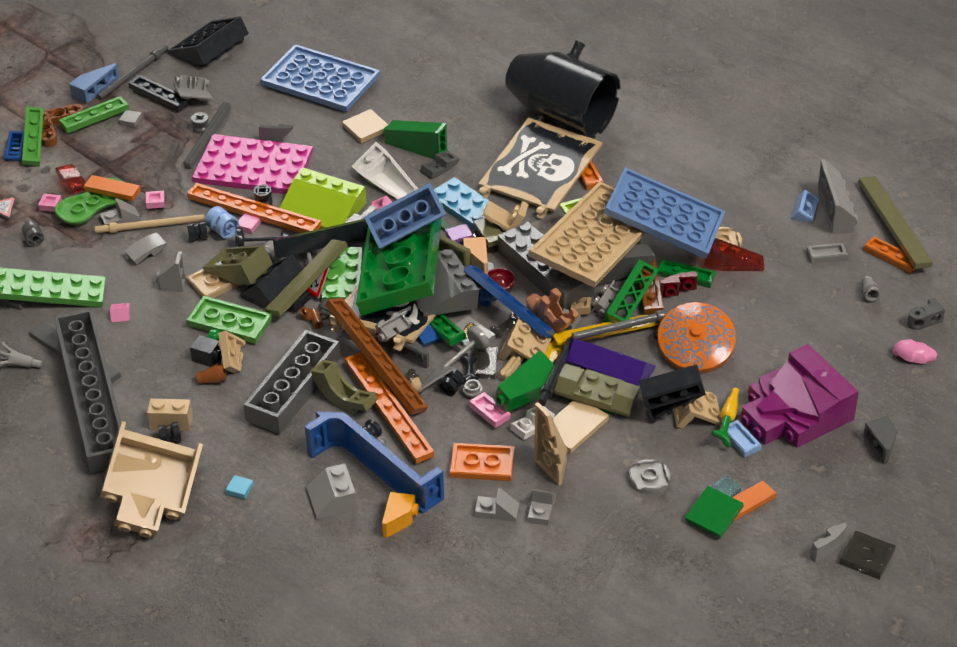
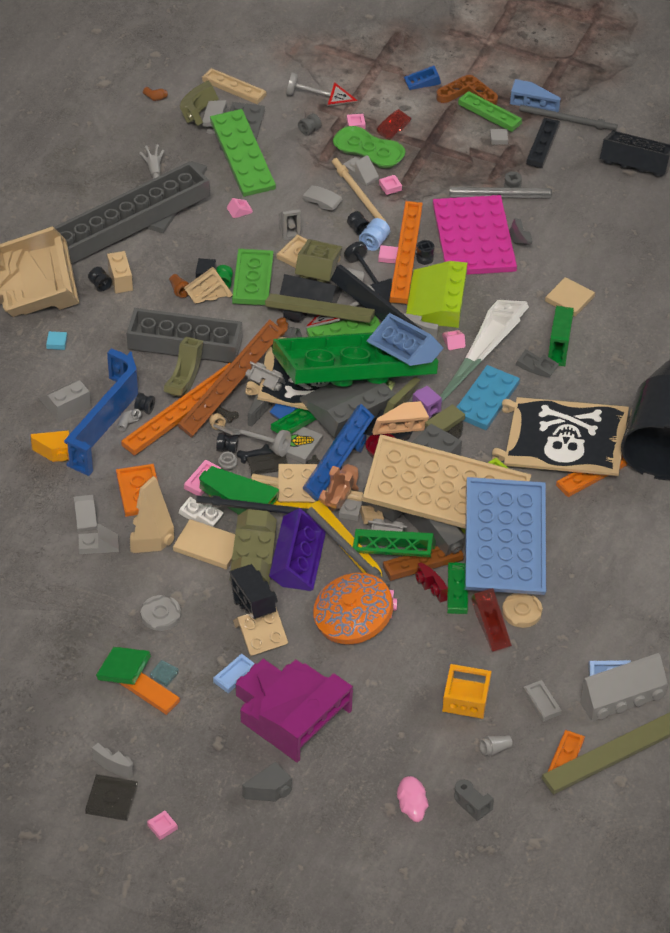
camera: 70 degrees right, 5 degrees up
bright green plate [22,107,44,166] -> none
orange tile [84,175,141,201] -> none
light grey hinge [172,75,213,101] -> none
medium blue plate [260,44,380,112] -> none
tan bracket [482,201,529,232] -> none
piece [712,388,739,448] -> none
none -> bright pink tile [147,811,178,840]
none -> light orange piece [442,664,491,719]

